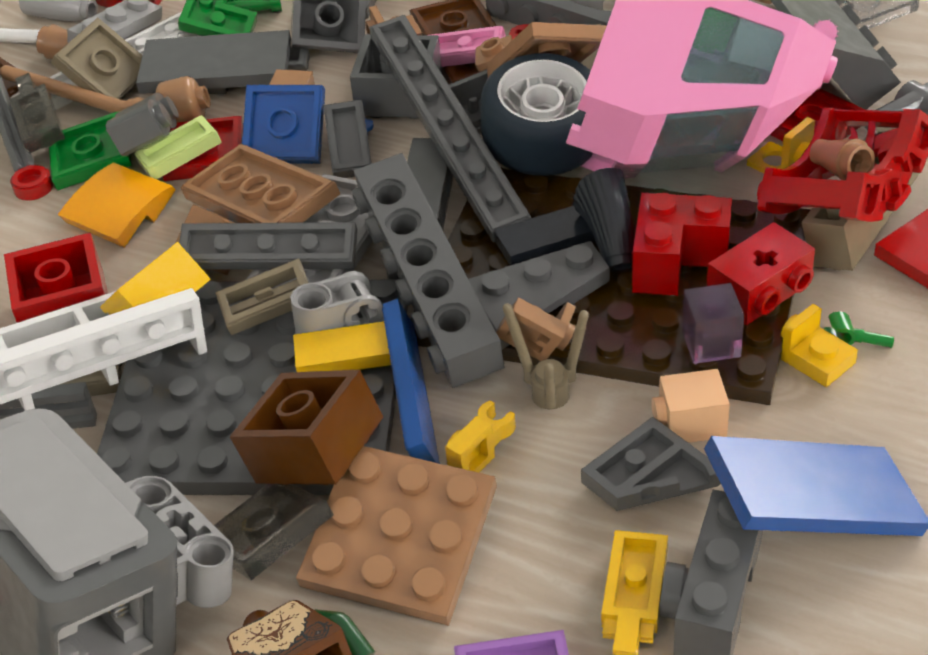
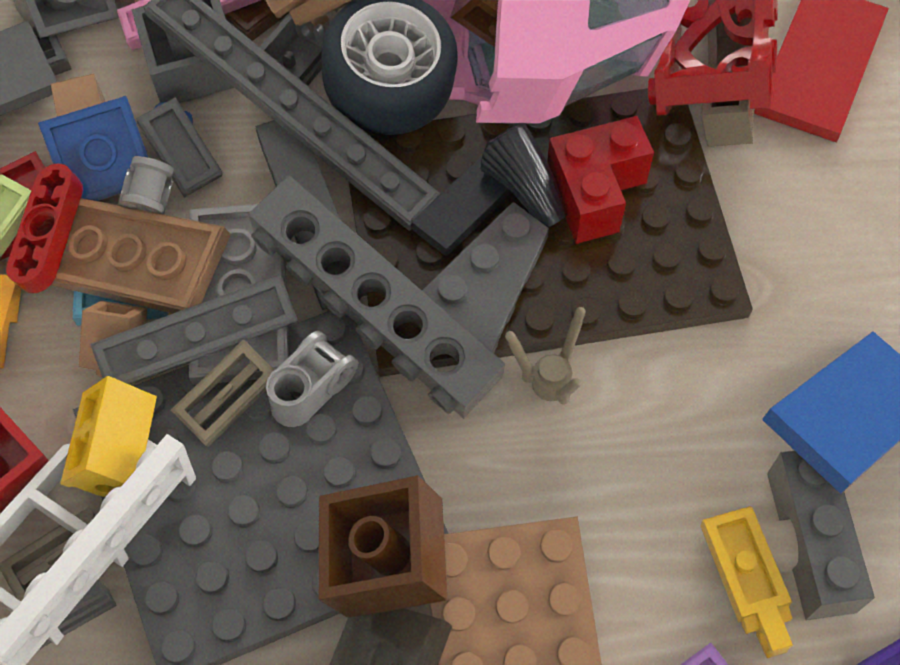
camera: 30 degrees left, 20 degrees up
yellow tile [293,321,391,372] -> none
blue tile [382,298,440,464] -> none
yellow plate [445,400,516,473] -> none
medium nougat bracket [496,297,576,361] -> none
dark grey wing [581,417,721,511] -> none
light nougat brick [652,369,730,443] -> none
dark grey tile [659,562,689,619] -> none
brick [682,283,744,364] -> none
red brick [706,222,815,326] -> none
yellow bracket [781,304,858,388] -> none
medium nougat cone [809,139,875,180] -> none
green hand [824,311,894,348] -> none
none -> red beam [6,163,83,293]
none -> light grey piece [118,156,174,215]

